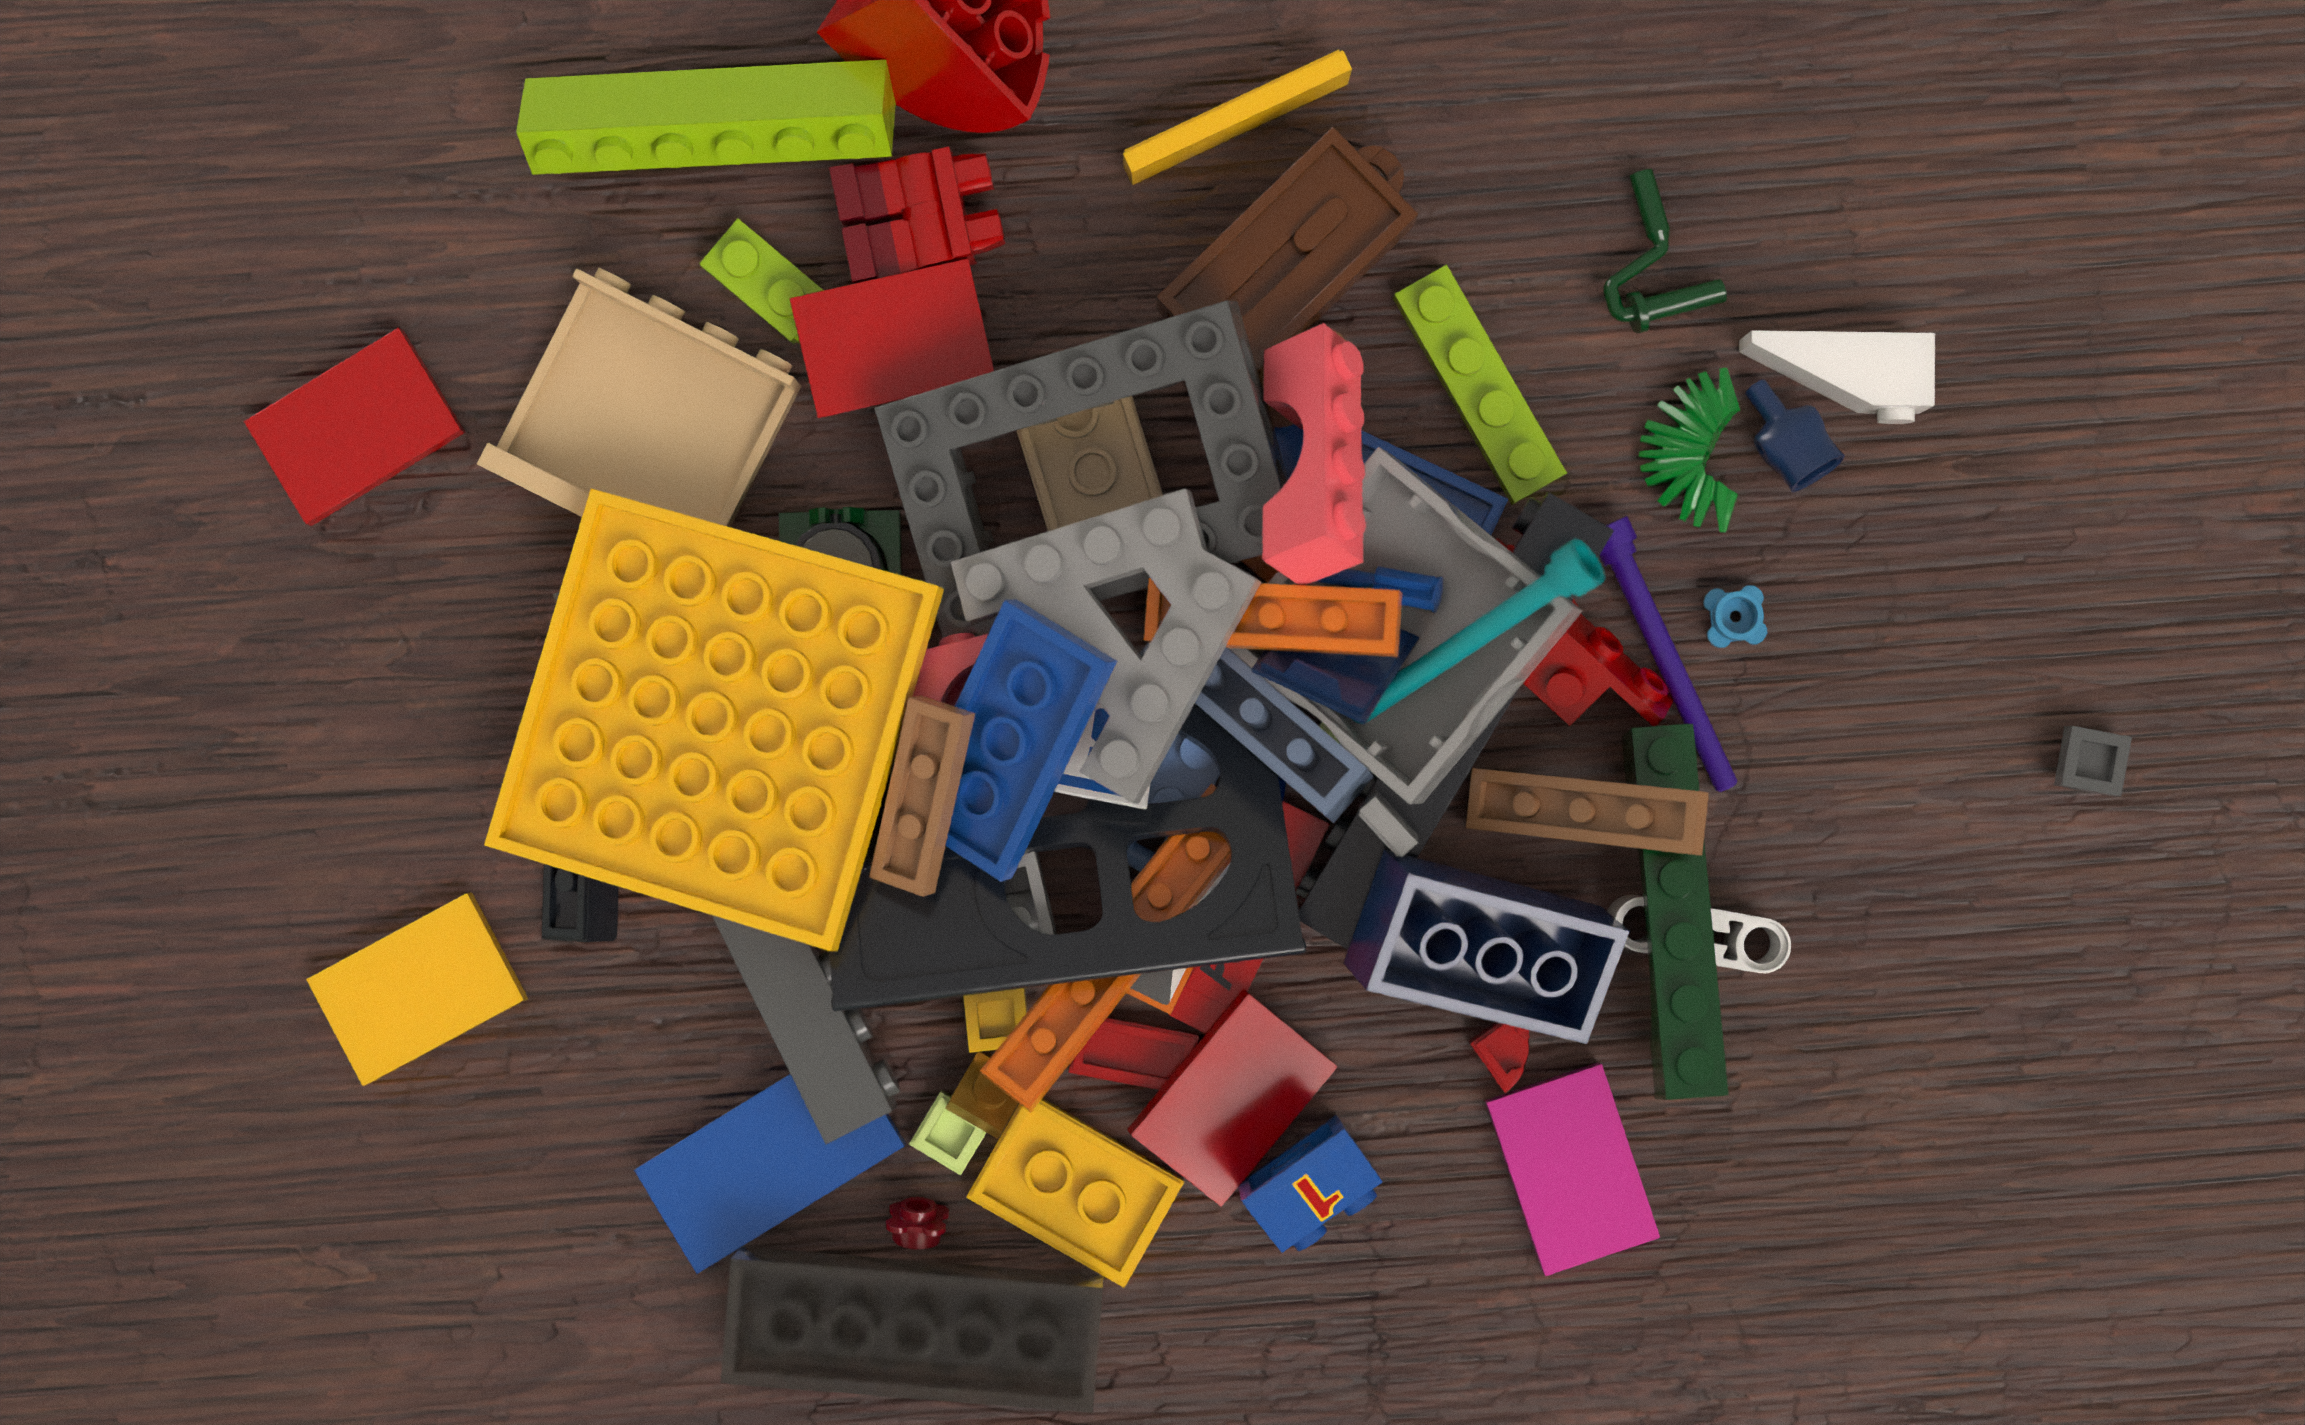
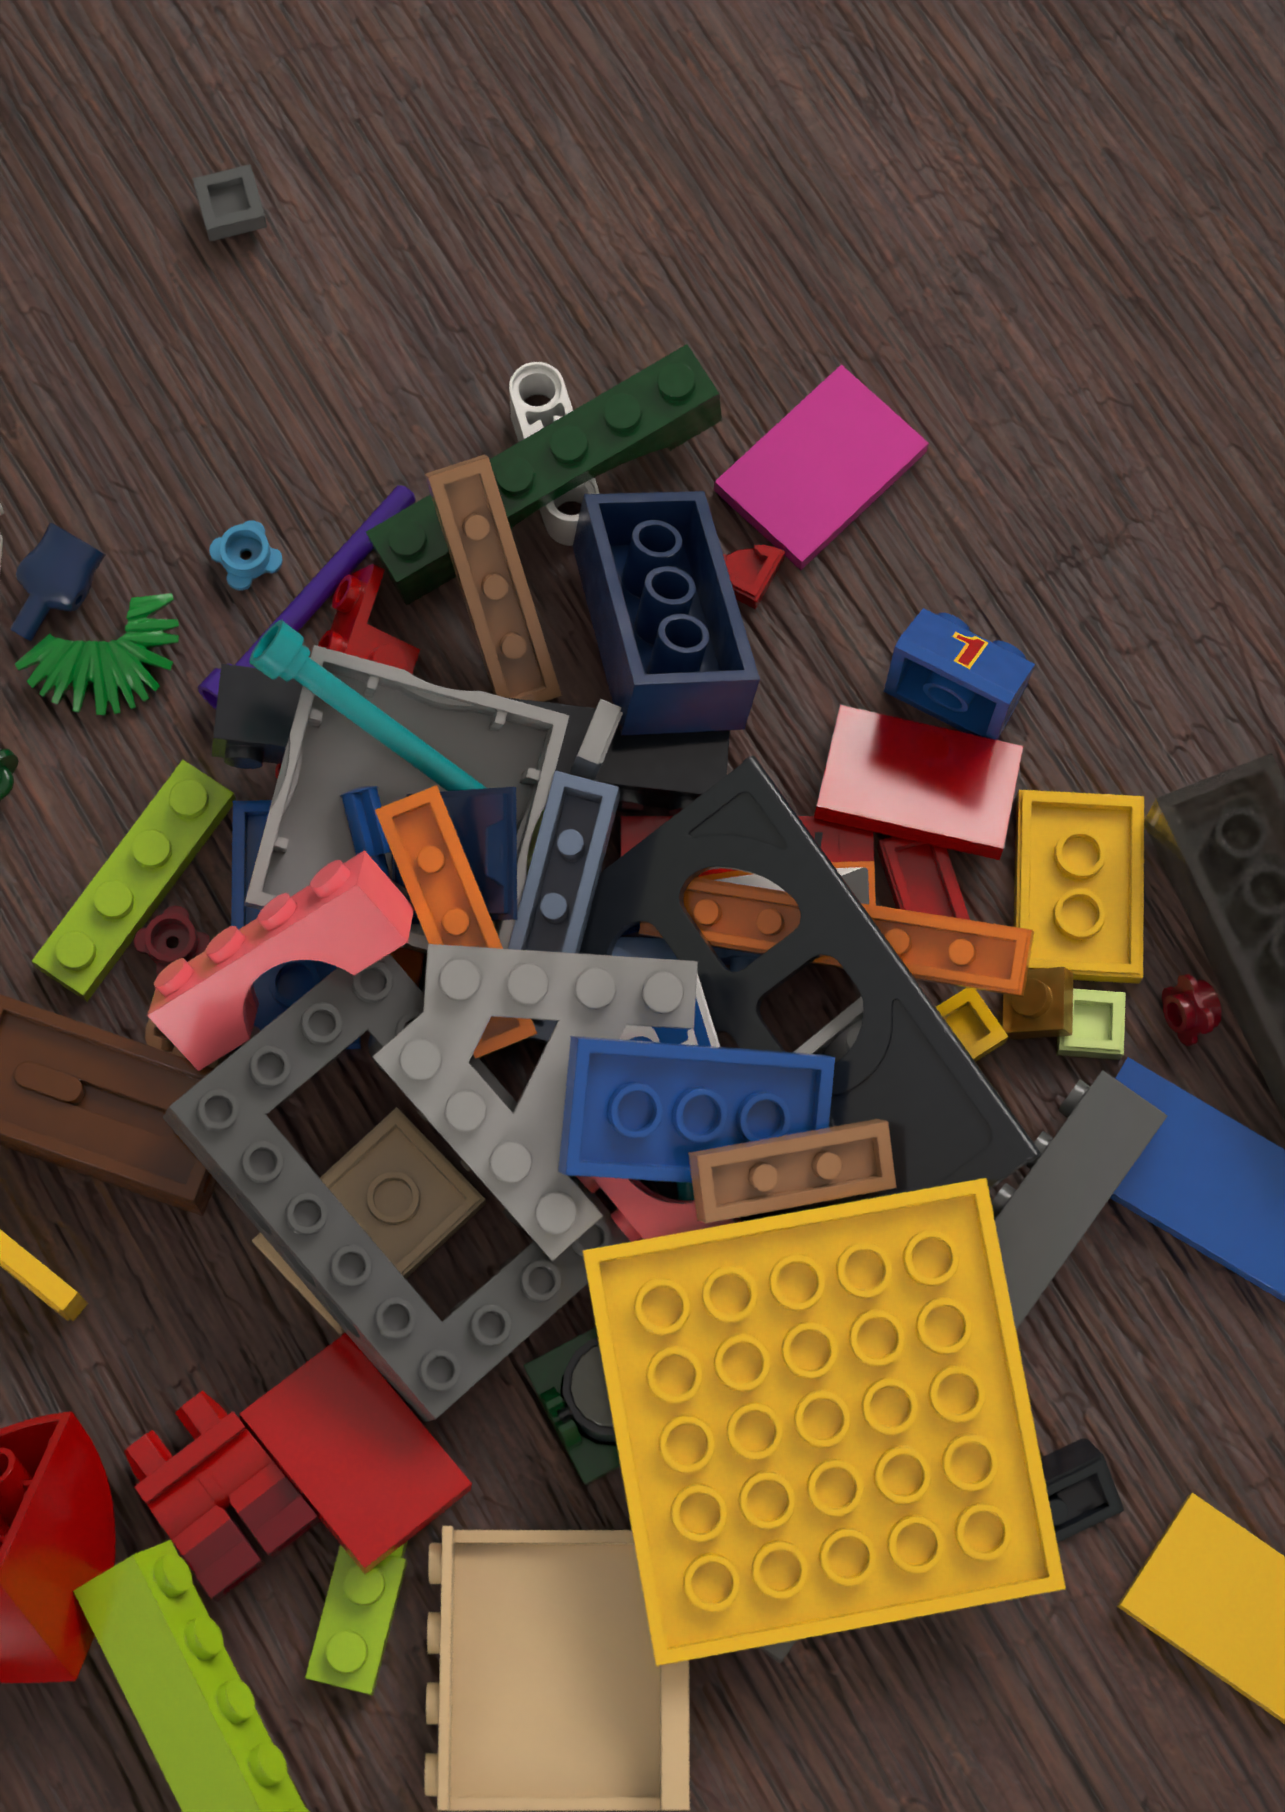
camera: 120 degrees left, 15 degrees down
none -> dark red plate [134,906,211,975]

